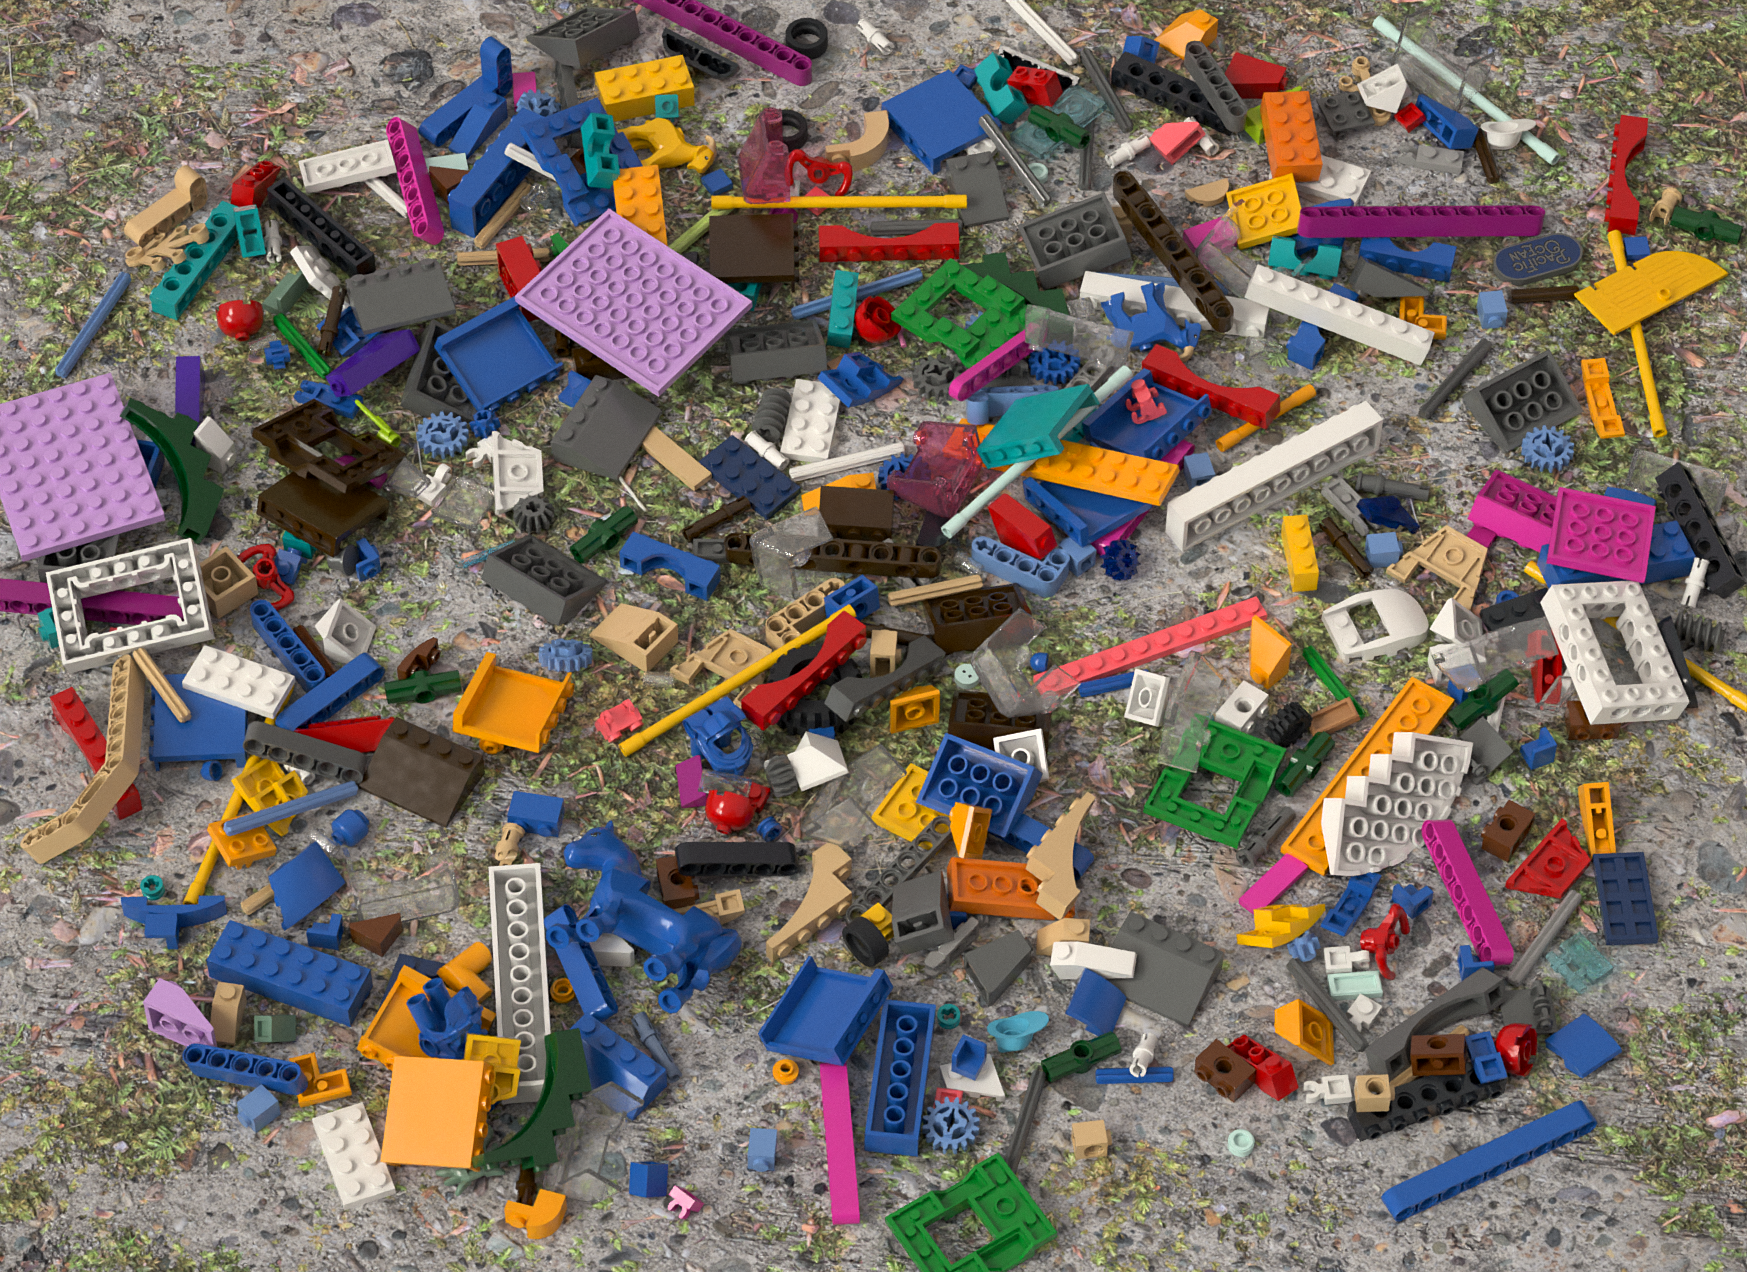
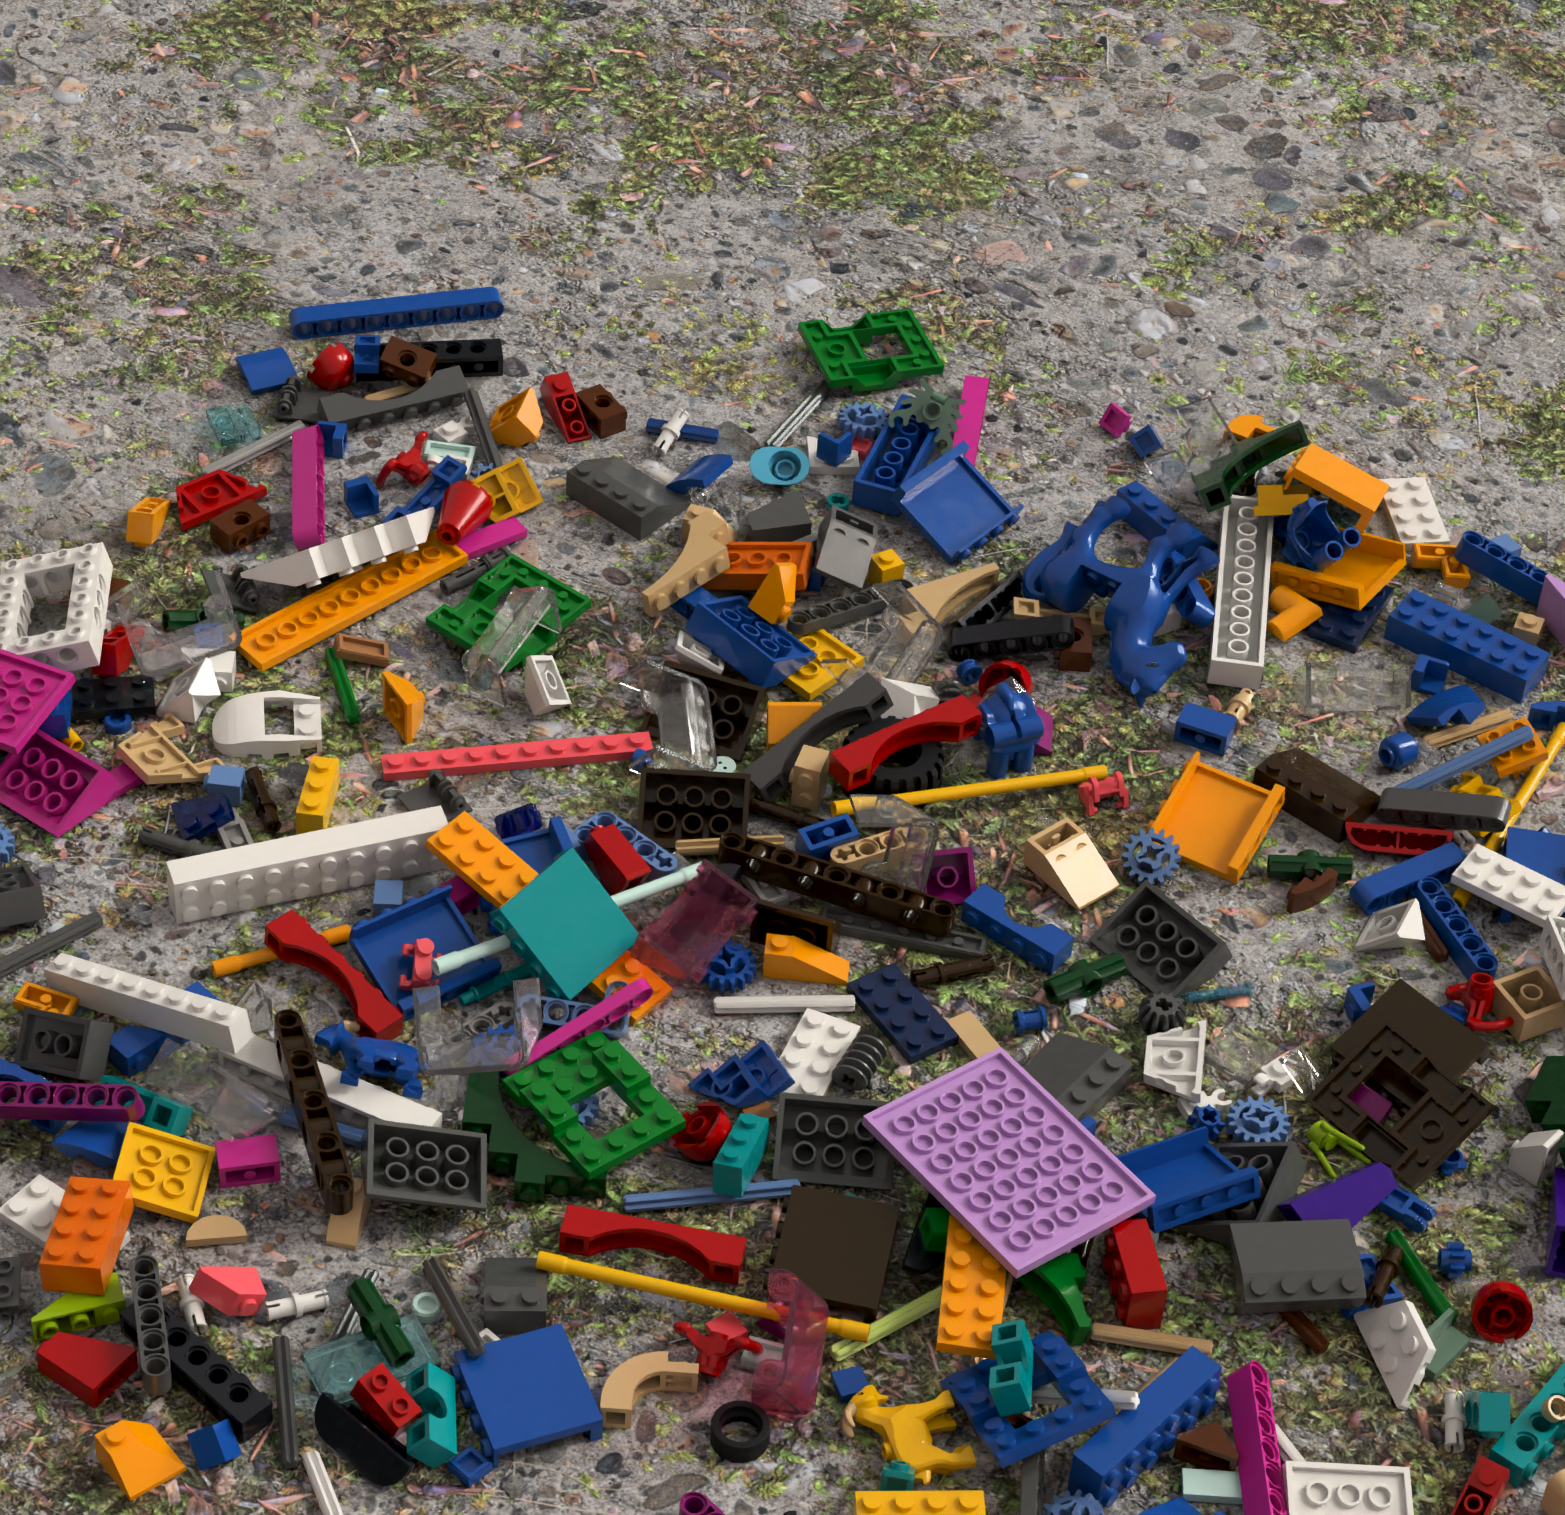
camera: 170 degrees left, 10 degrees down
black brick [267,177,376,278] -> none
reddish brown slope [349,913,403,957] -> none
sand blue pin [631,1012,682,1083] -> none
tan wing [670,629,772,709] -> none
white pin [745,430,789,471] -> none
medium blue brick [748,1128,777,1172] -> none
light orange plate [772,1059,799,1085] -> none
black tyre [842,916,889,967] -> none
dark grey axle [870,219,962,235] -> none
dark grey gear [912,354,963,401] -> none
dark green piece [1041,1031,1122,1082] -> none
white slope [1050,941,1137,980] -> none
tan brick [1071,1120,1112,1160] -> none
blue axle [1078,669,1149,697] -> none
white brick [1215,680,1269,735] -> none
light aqua tile [1227,1129,1255,1157] -> none
black tyre [1265,702,1313,748] -> none
dark green piece [1275,731,1335,797] -> none
white plate [1303,1074,1352,1105] -> none
tan brick [1354,1074,1395,1112] -> none
blue panel [1520,727,1557,770] -> none
dark blue plate [1592,852,1659,945] -> none
none -> dark grey hinge [397,769,473,821]
none -> red cone [436,481,493,545]
none -> sand green animal [888,377,966,455]
none -> magenta slope [911,847,976,904]
none -> black brick [949,570,1023,628]
none -> clear pin [1010,1034,1041,1065]
none -> blue bush [1012,1006,1048,1035]
none -> clear bush [1431,579,1464,609]

